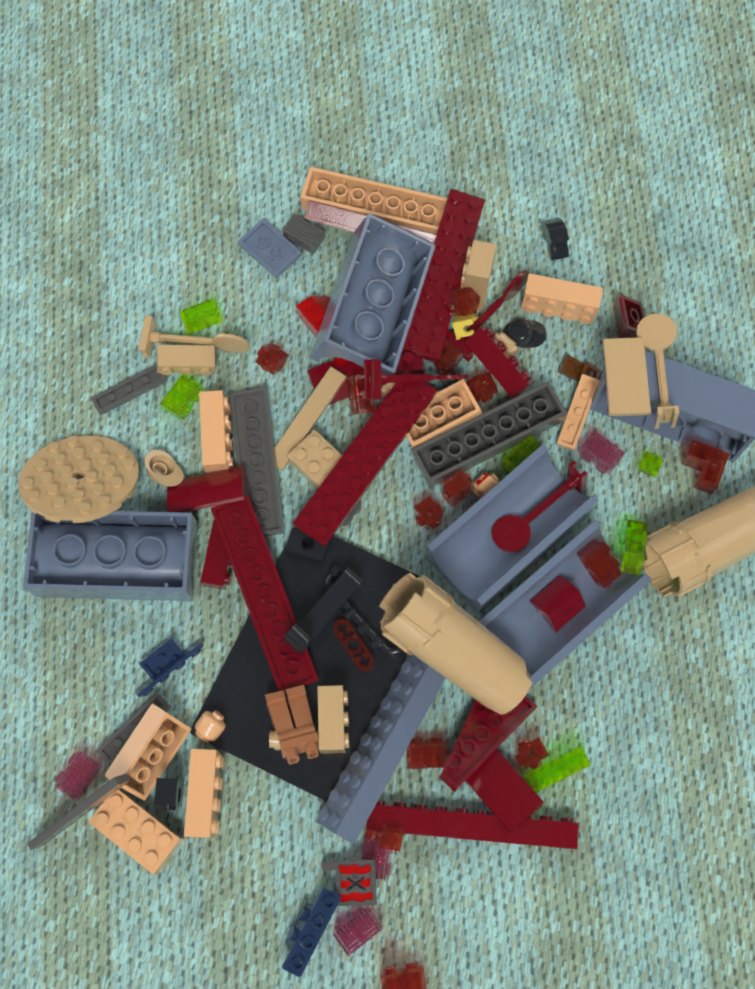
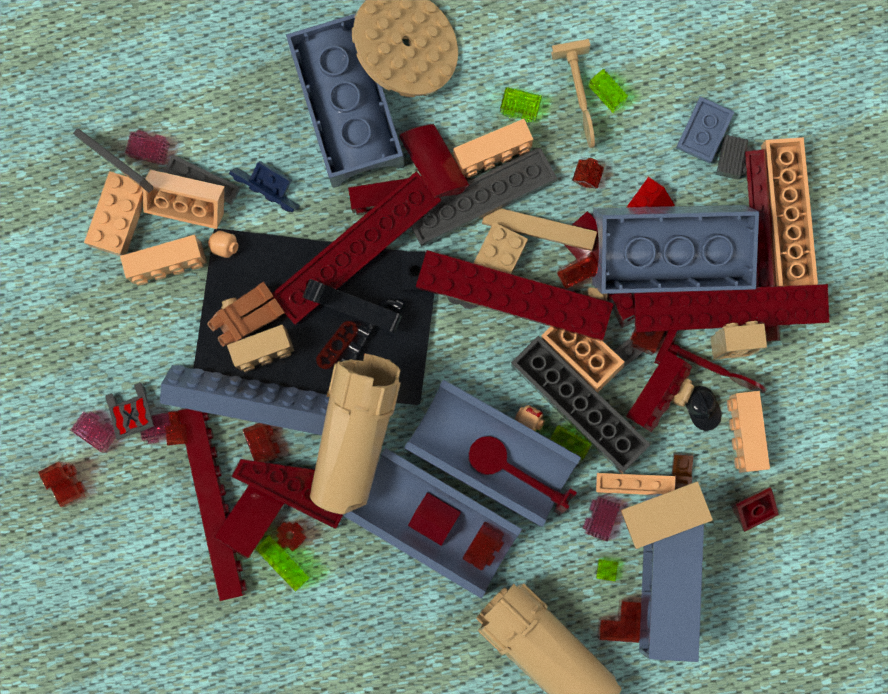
camera: 75 degrees right, 10 degrees up
dark grey plate [91,364,167,416] -> none
tan piece [144,450,184,487] -> none
black brick [154,778,184,811] -> none
tan brick [156,345,215,376] -> none
dark blue bracket [282,887,341,977] -> none
dark red piece [364,359,468,400] -> none
clear red brick [413,496,444,531] -> none
clear red brick [441,470,473,508] -> none
clear red brick [448,287,481,316] -> none
light yellow hinge [452,304,479,340] -> none
clear red brick [466,371,499,403] -> none
black brick [541,218,569,261] -> none
clear neon green brick [620,519,647,575] -> none
tan piece [636,313,679,429] -> none

